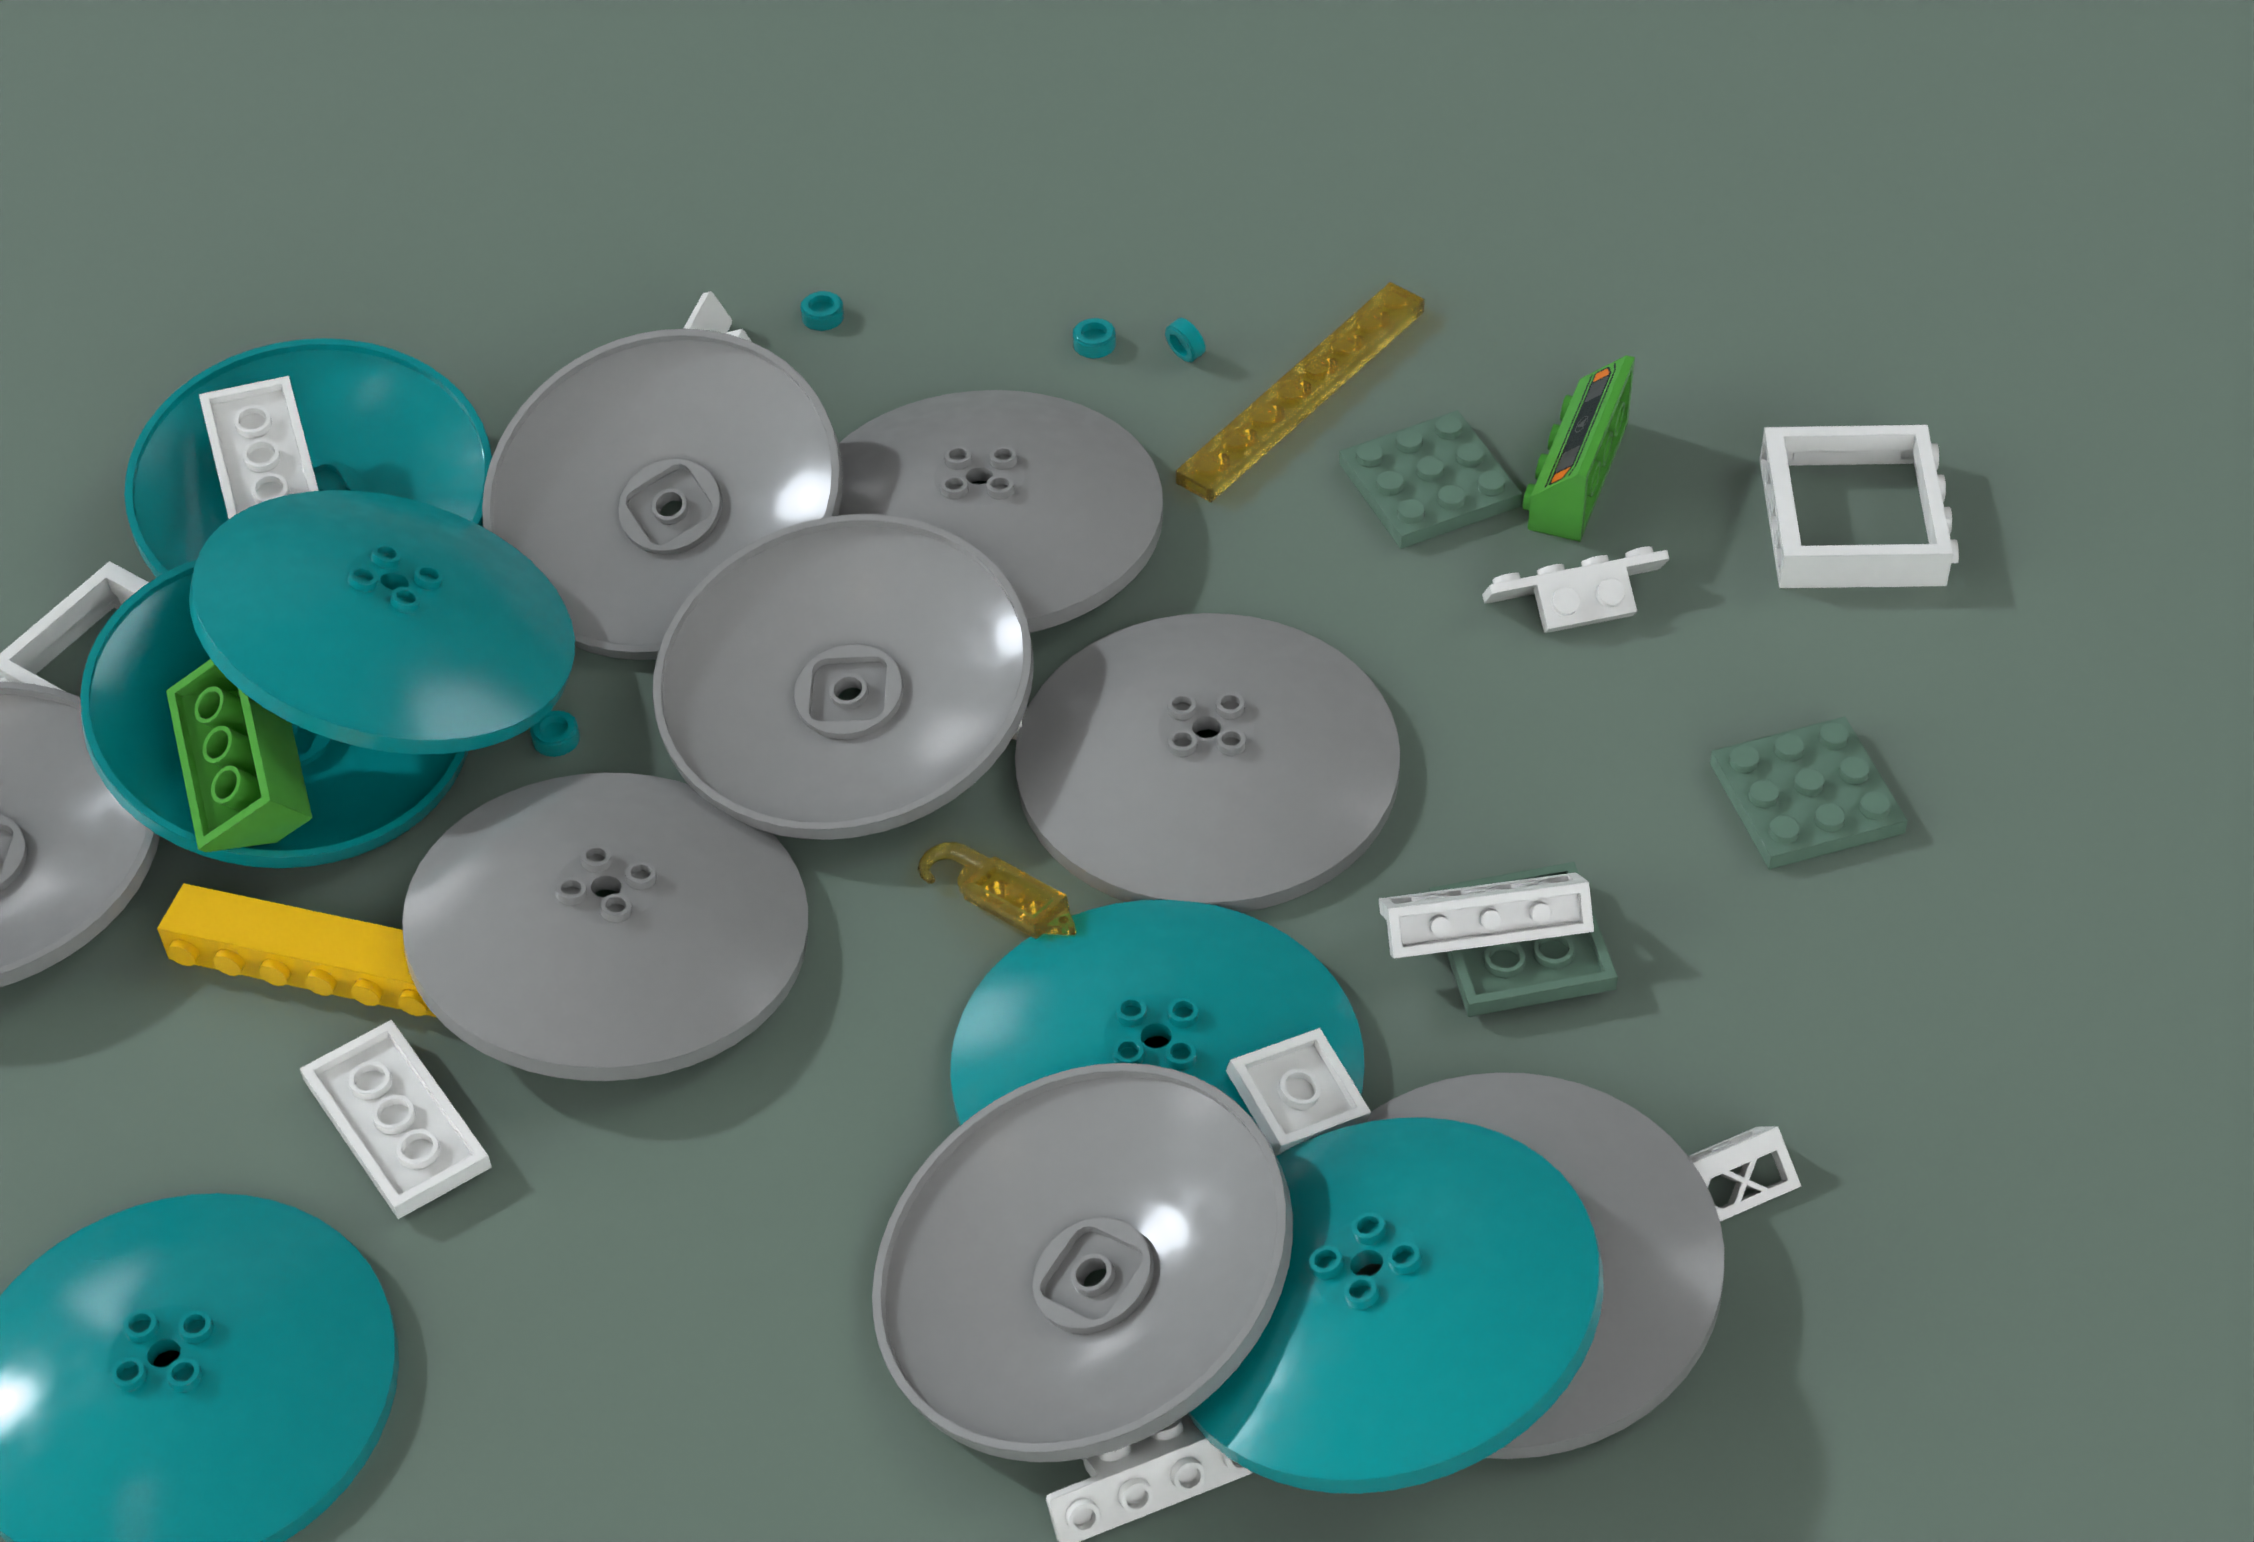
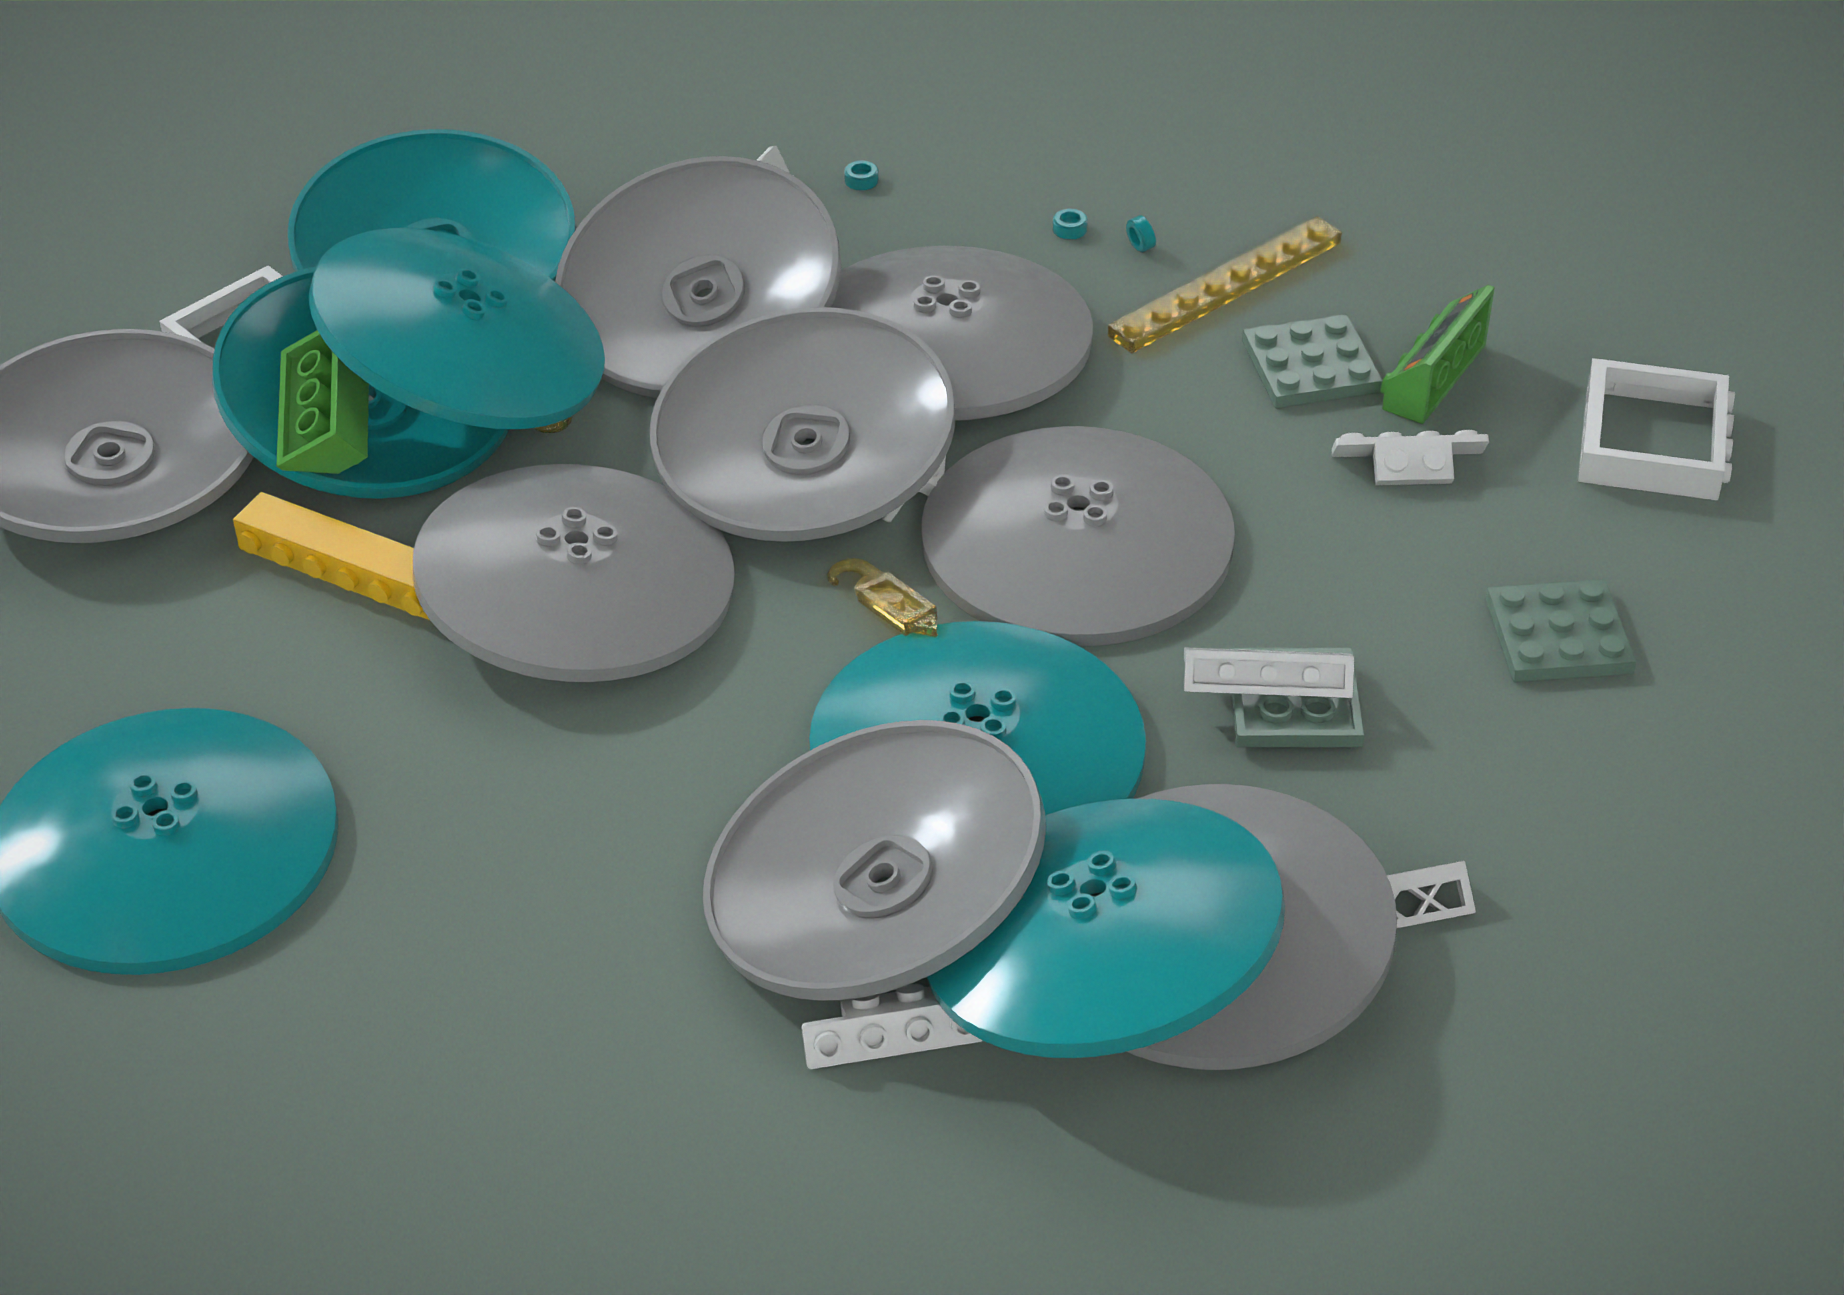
camera: 10 degrees right, 5 degrees down
white plate [199,376,319,519] -> none
white plate [300,1020,492,1219] -> none
teal tile [530,710,580,757] -> none
white plate [1226,1028,1371,1155] -> none

